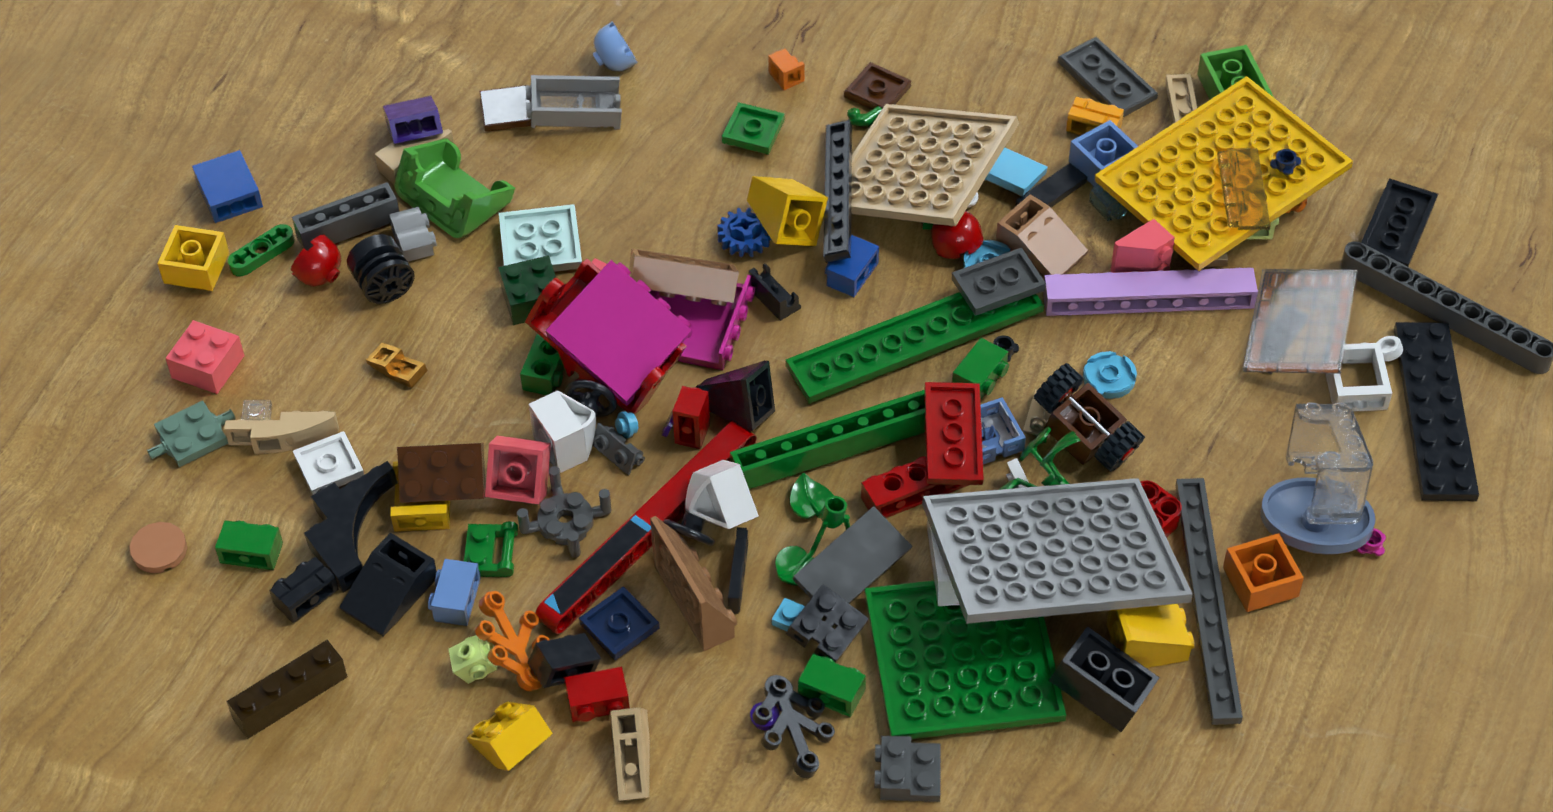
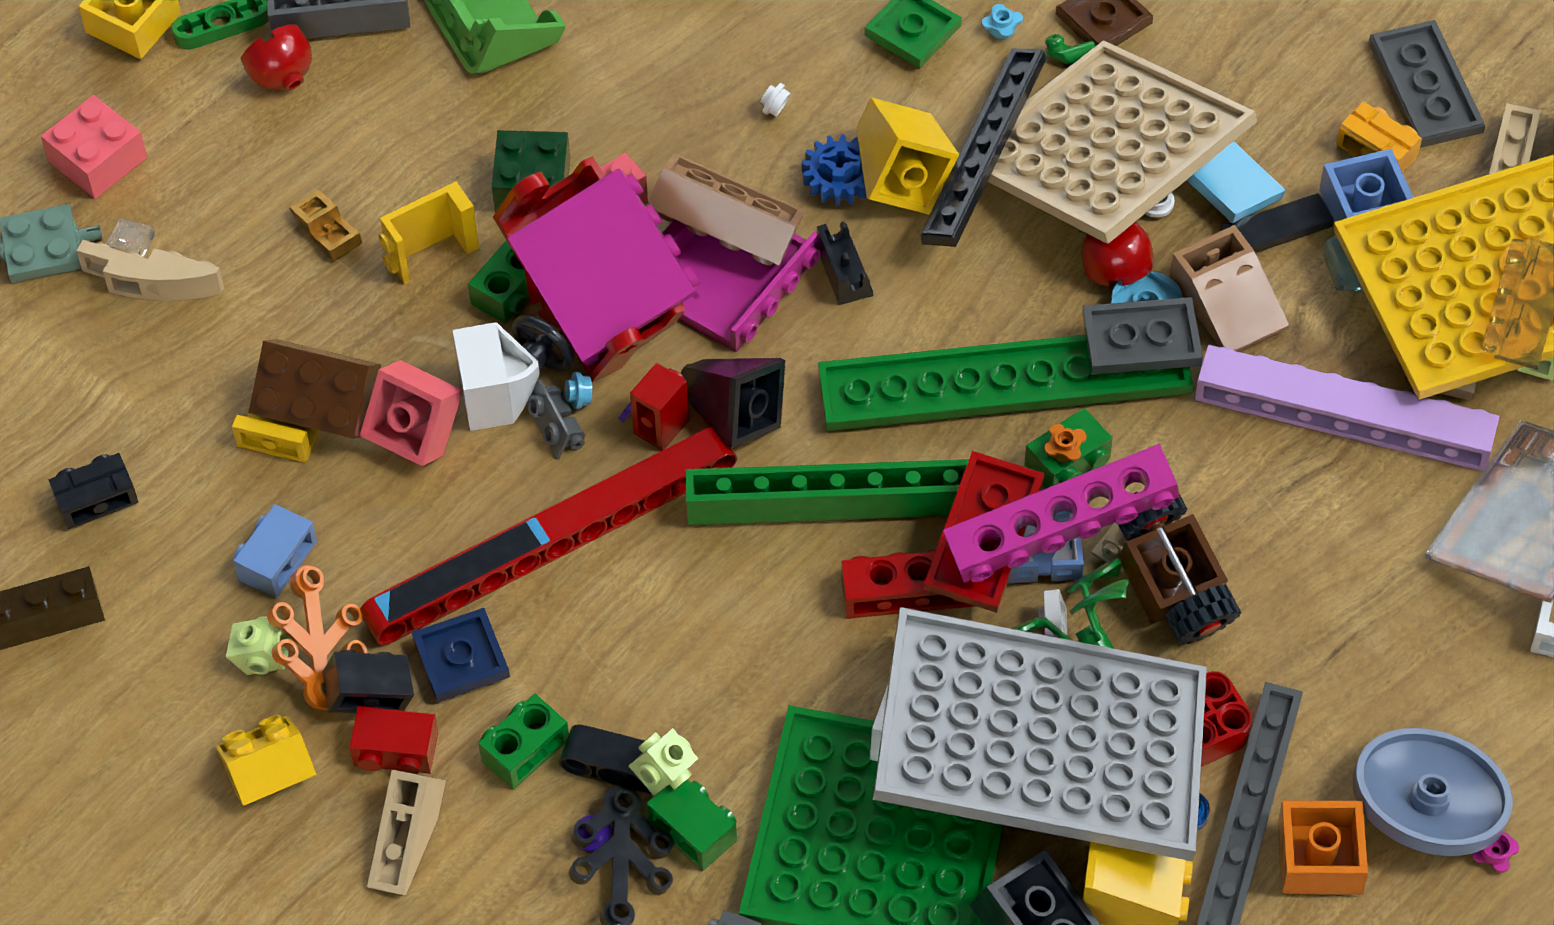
camera: 20 degrees right, 5 degrees up
green brick [215,520,283,571] -> none
white plate [293,431,364,495] -> none
black arch [304,461,398,593] -> none
black slope [339,532,437,637] -> none
black wheel [346,234,415,304] -> none
light grey brick [389,207,437,262] -> none
green plate [464,521,518,577] -> none
light aqua plate [499,204,582,271] -> none
dark grey plate [517,466,612,558] -> none
medium nougat slope [650,516,737,651] -> none
white piece [663,460,759,546] -> none
black tile [728,527,749,614] -> none
medium azure plate [772,598,805,631] -> none
green plant [775,473,850,586] -> none
black piece [786,584,869,663] -> none
dark grey tile [792,506,912,604] -> none
blue brick [825,235,879,297] -> none
black plate [993,335,1019,362] -> none
medium azure tile [1083,351,1137,399] -> none
coral slope [1110,219,1175,273] -> none
clear windscreen [1286,402,1373,524] -> none
none -> yellow panel [378,181,480,285]
none -> green brick [478,693,569,790]
none -> black beam [558,724,658,795]
none -> yellowish green brick [629,728,699,796]
none -> white plate [760,83,791,117]
none -> dark pink brick [943,443,1179,583]
none -> medium azure plate [982,4,1023,39]
none -> orange plate [1044,424,1086,462]

